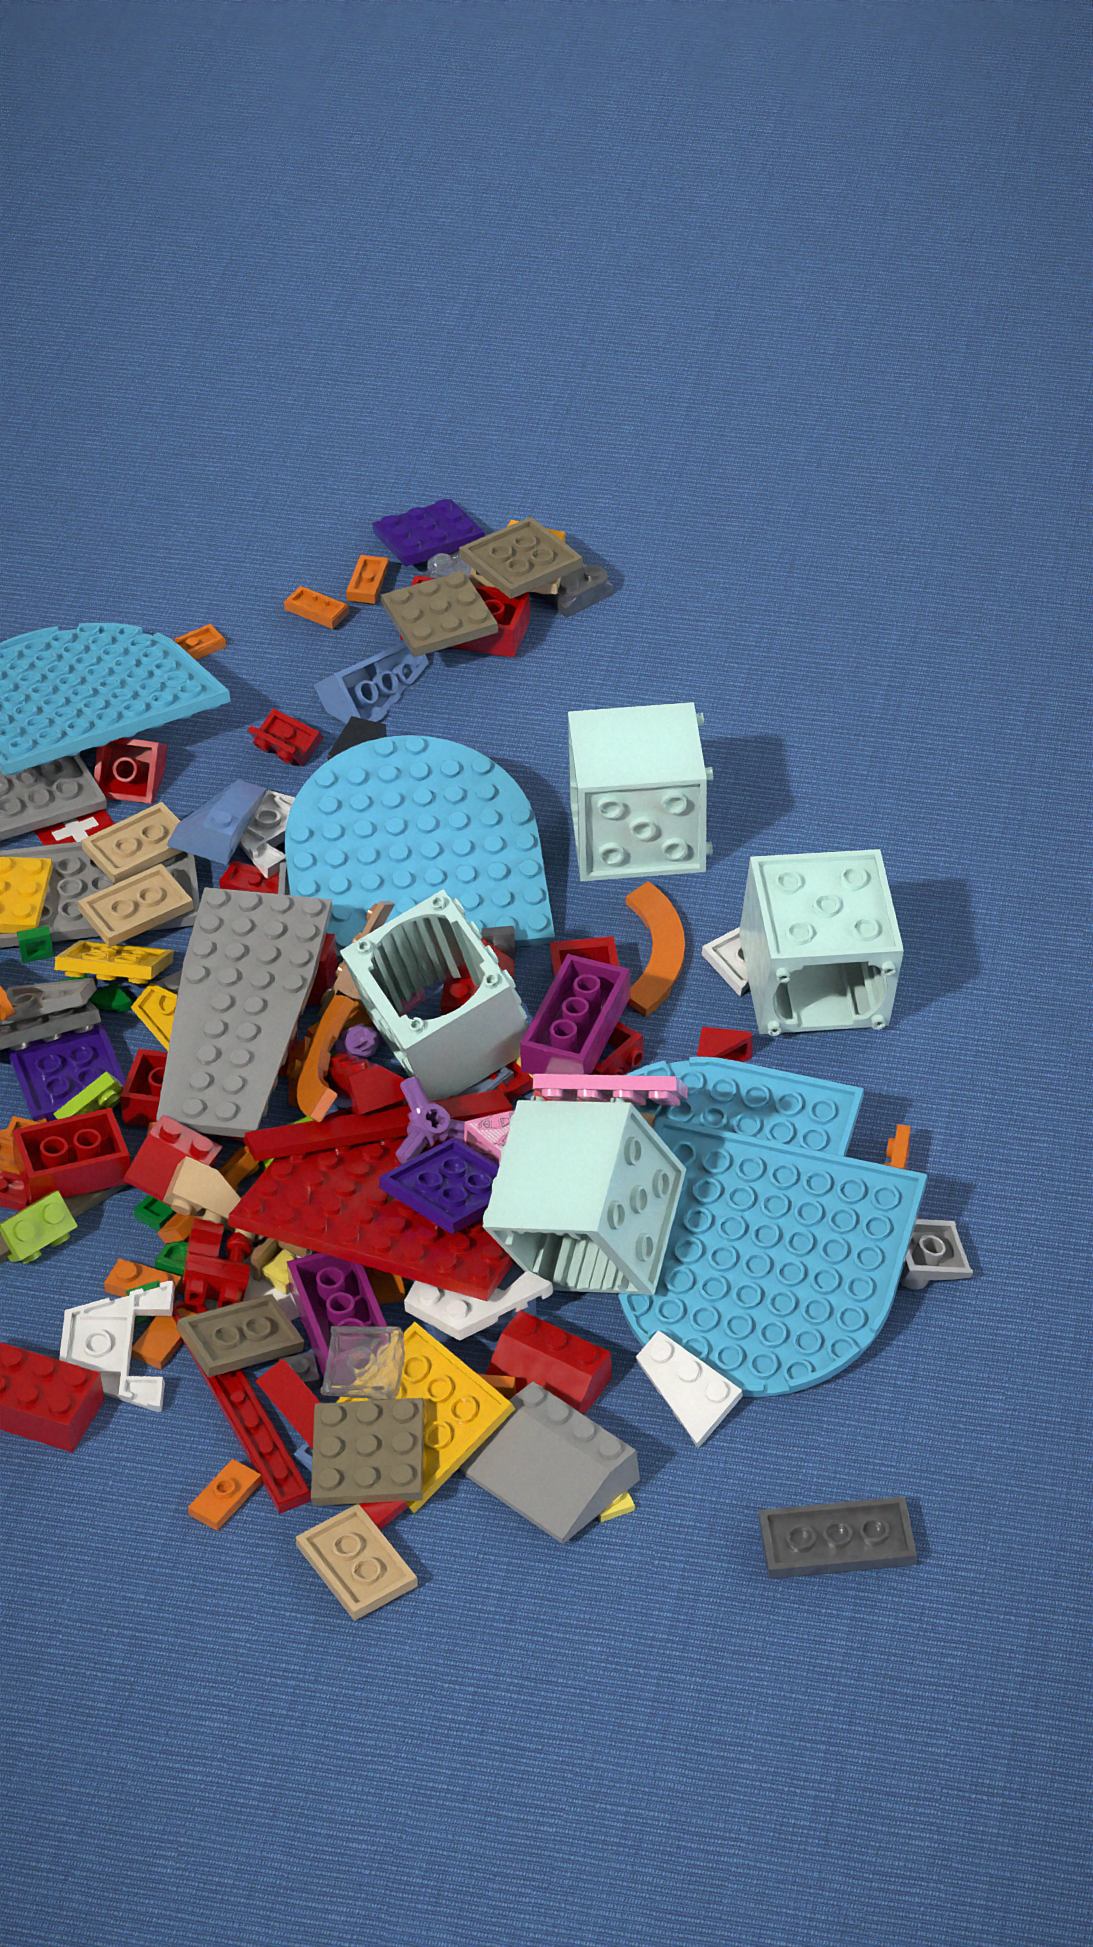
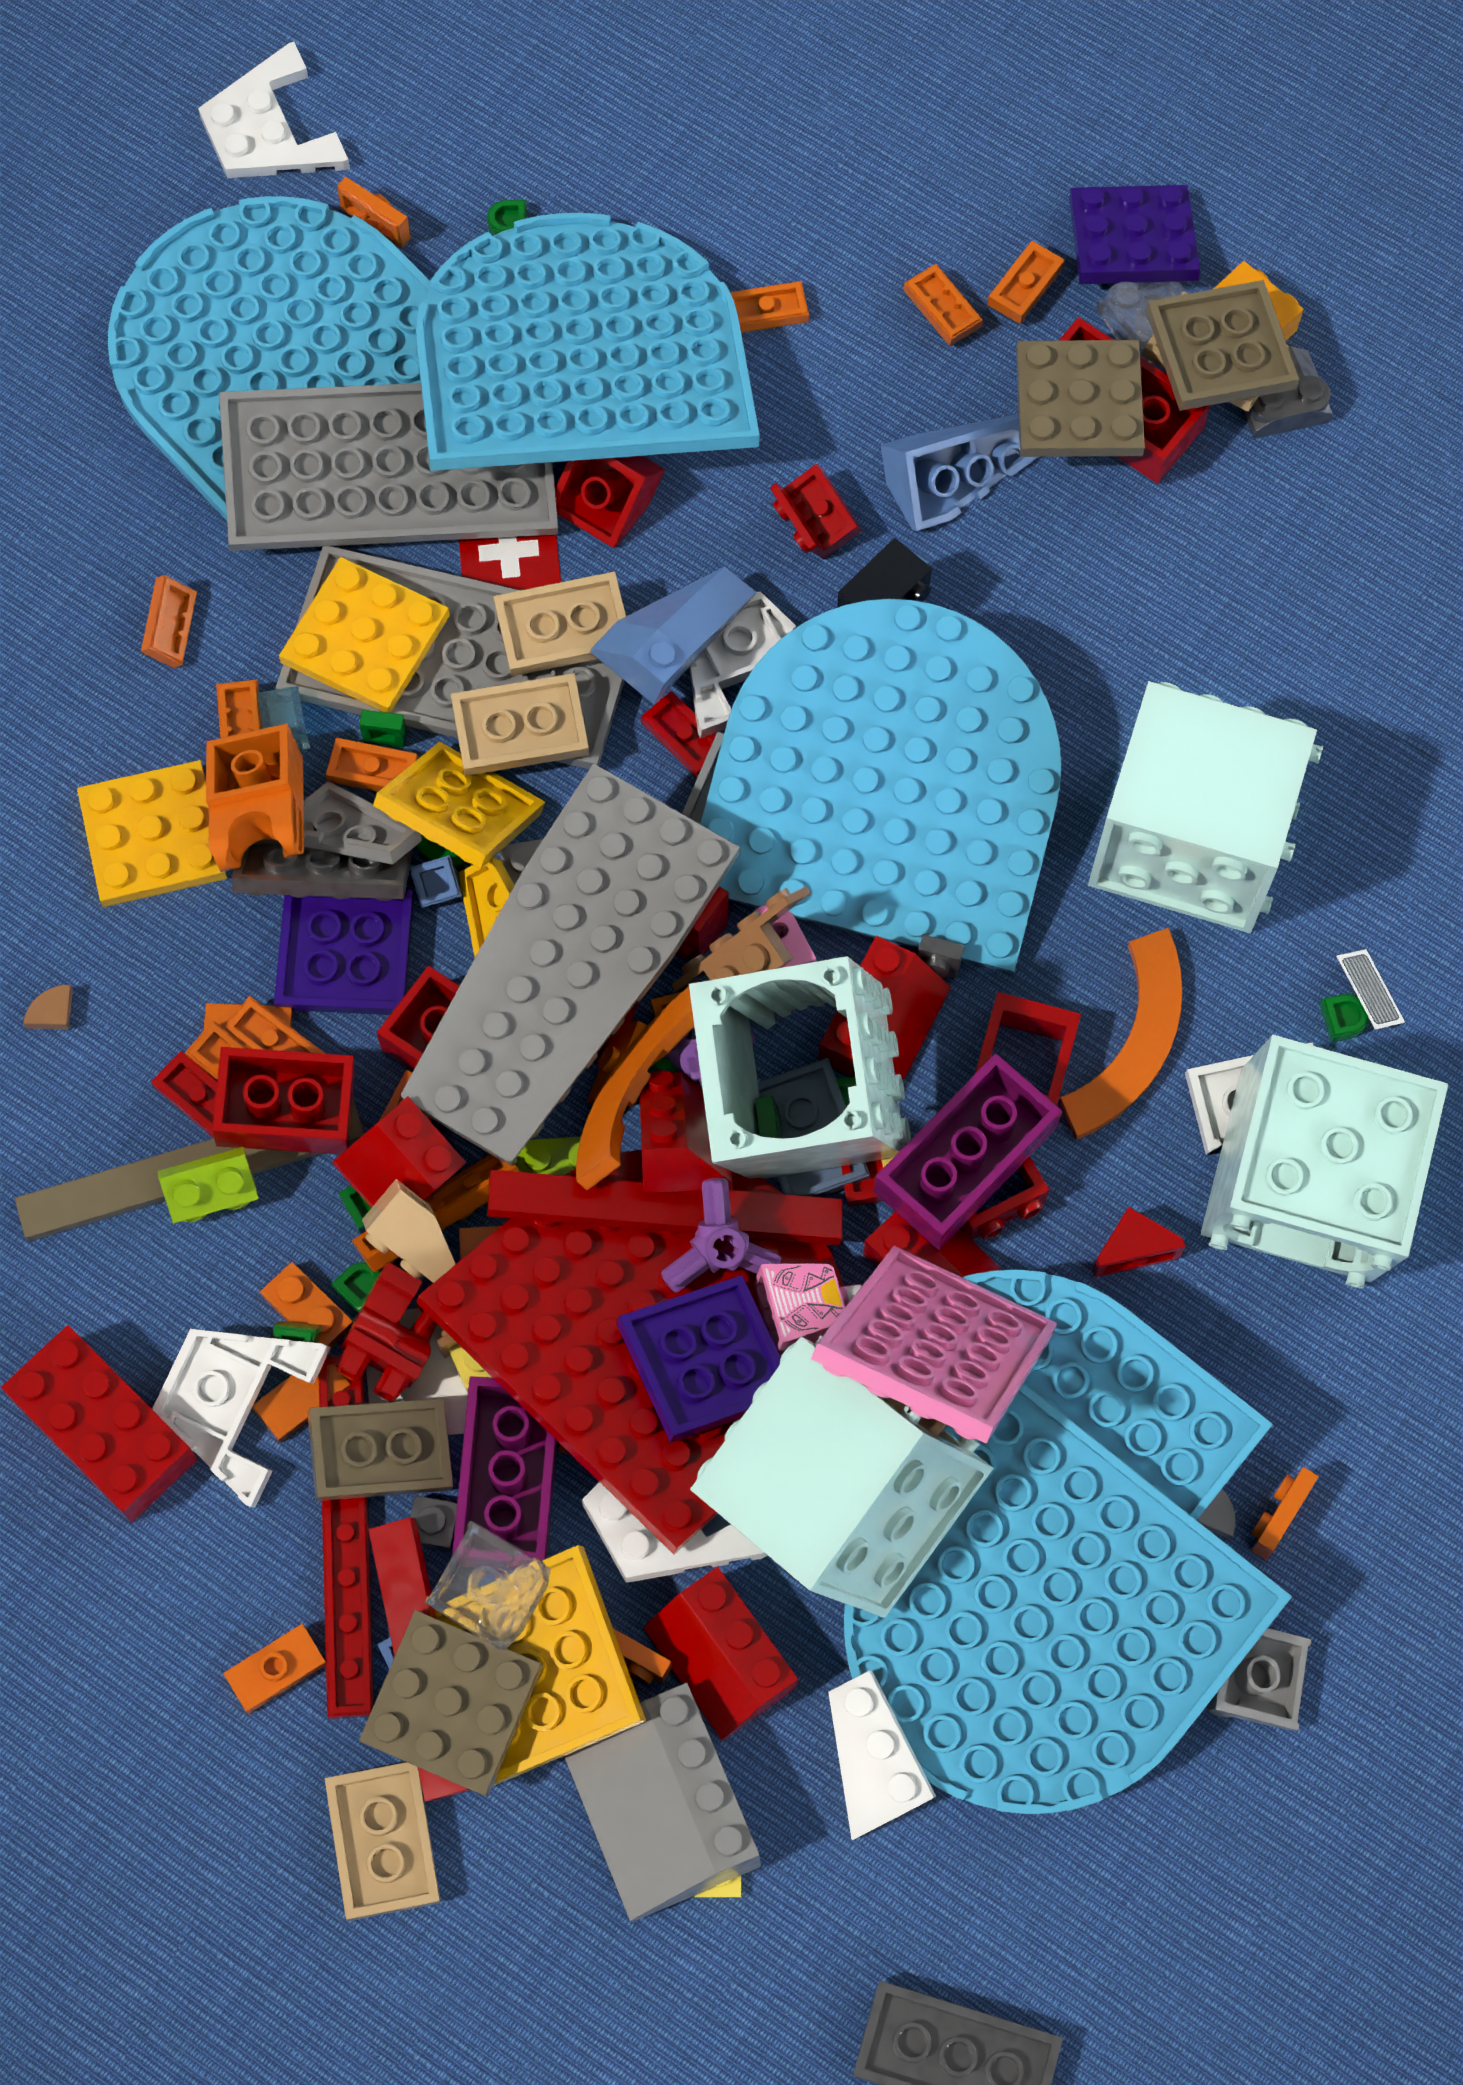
camera: 20 degrees right, 25 degrees up
lime plate [54,1071,124,1119] -> none
none -> orange plate [326,738,418,792]
none -> medium blue tile [409,855,463,909]

